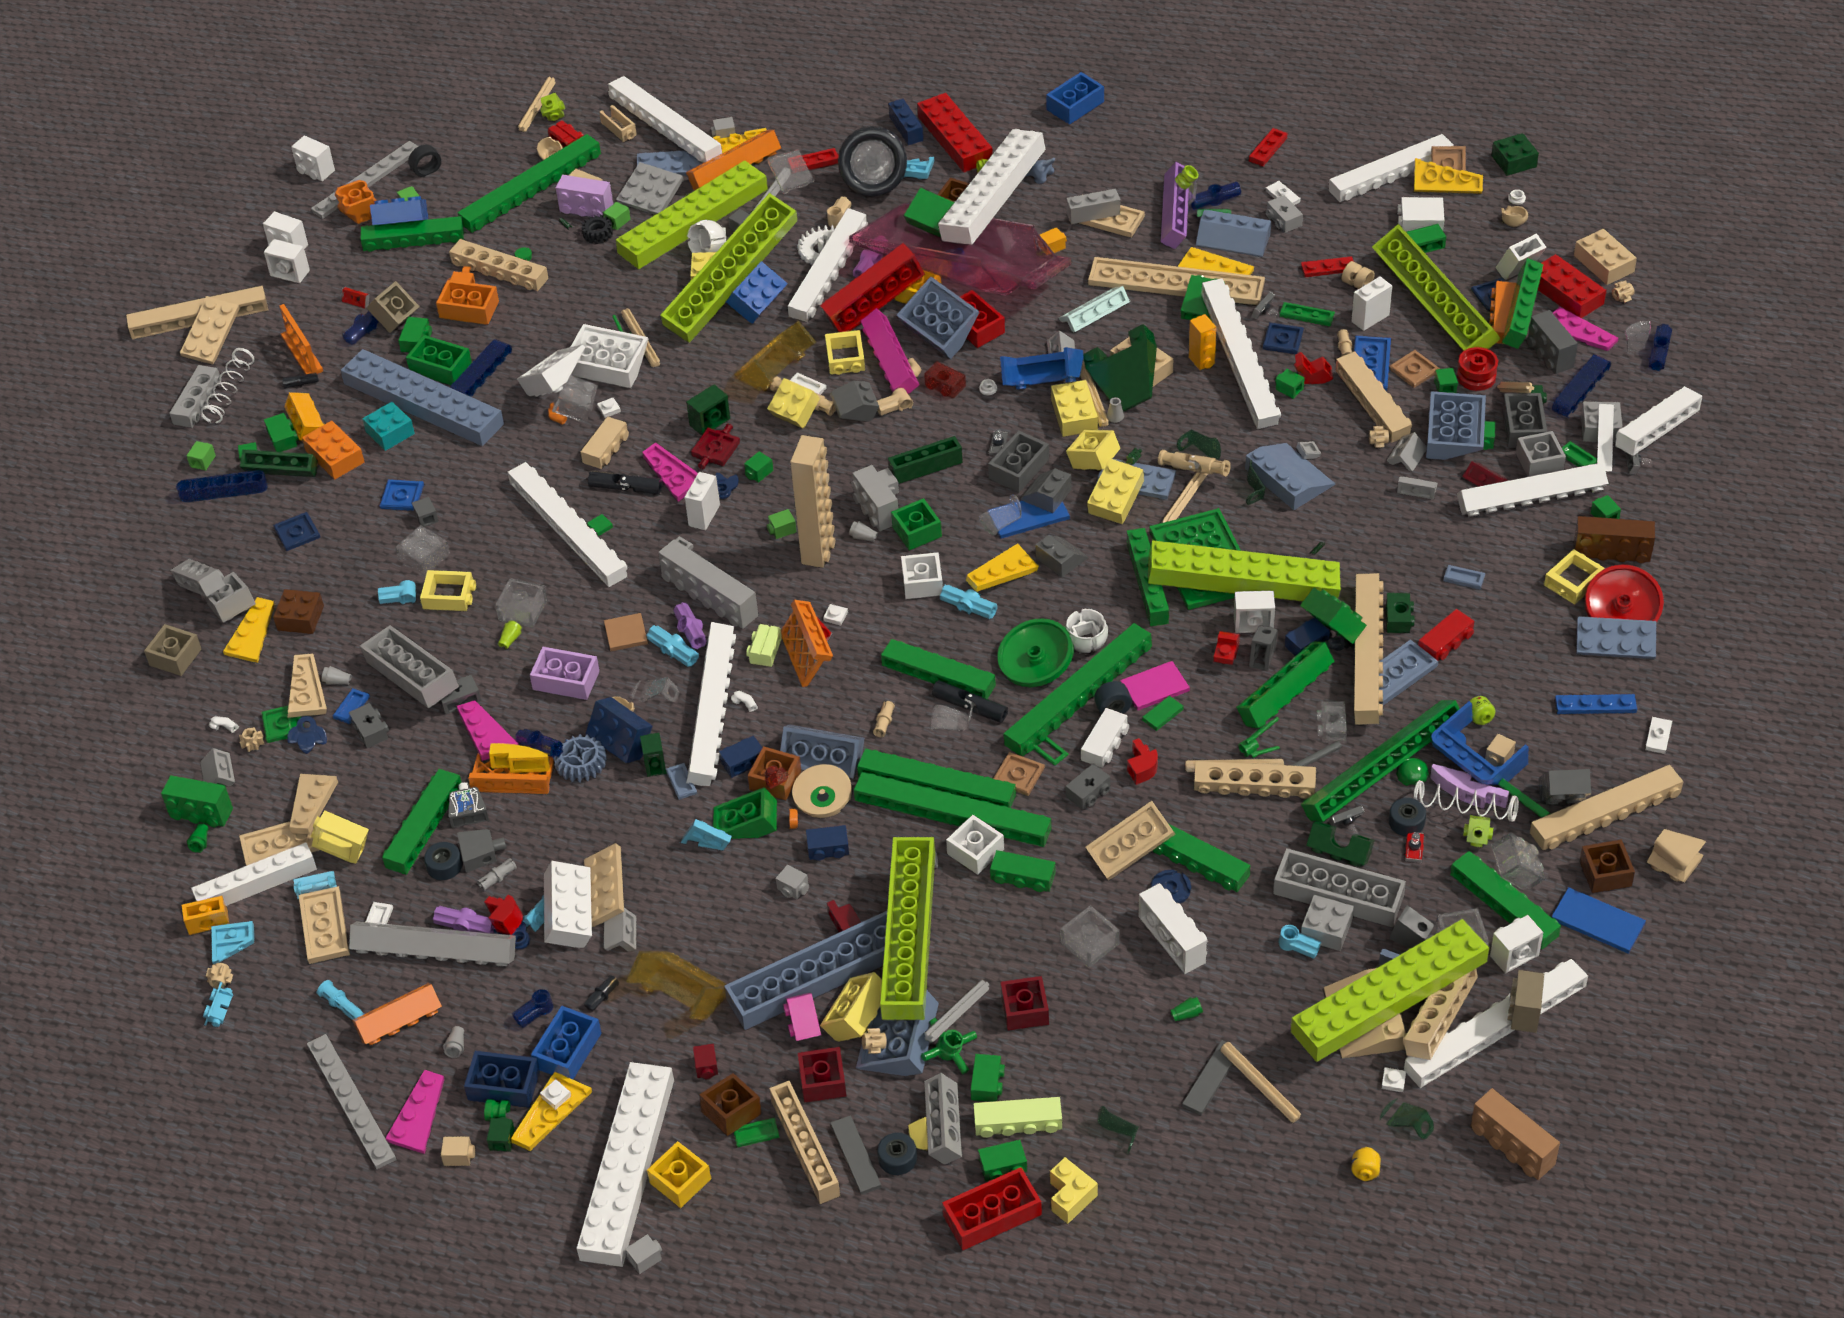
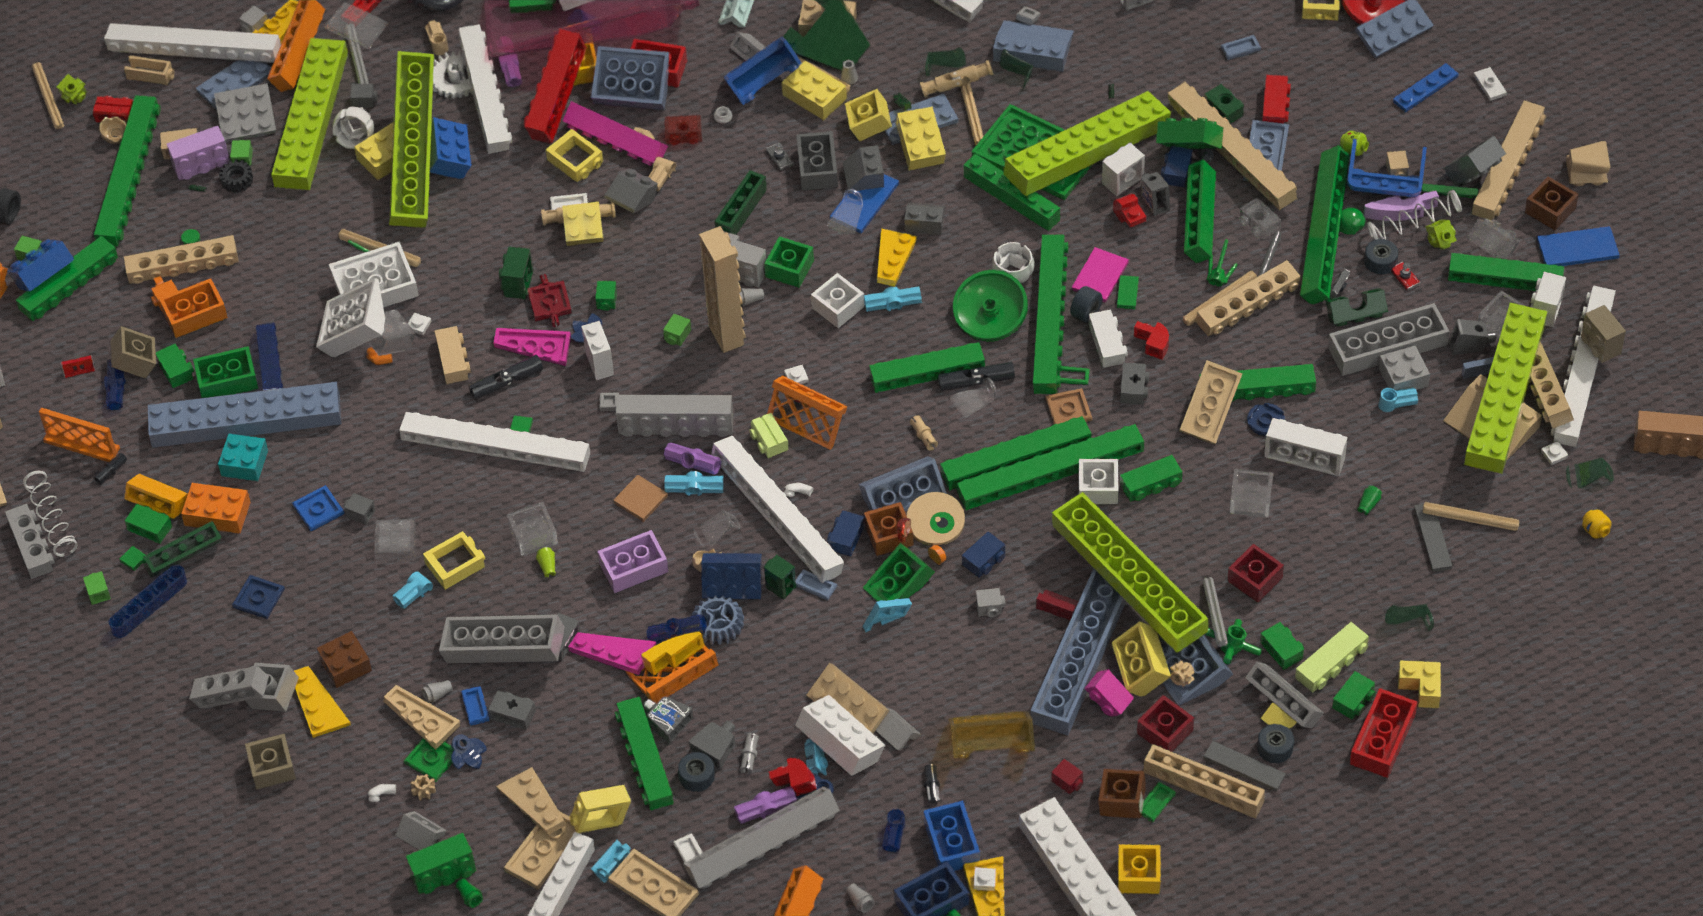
camera: 40 degrees left, 5 degrees up
clear yellow windscreen [734,320,816,391] -> none

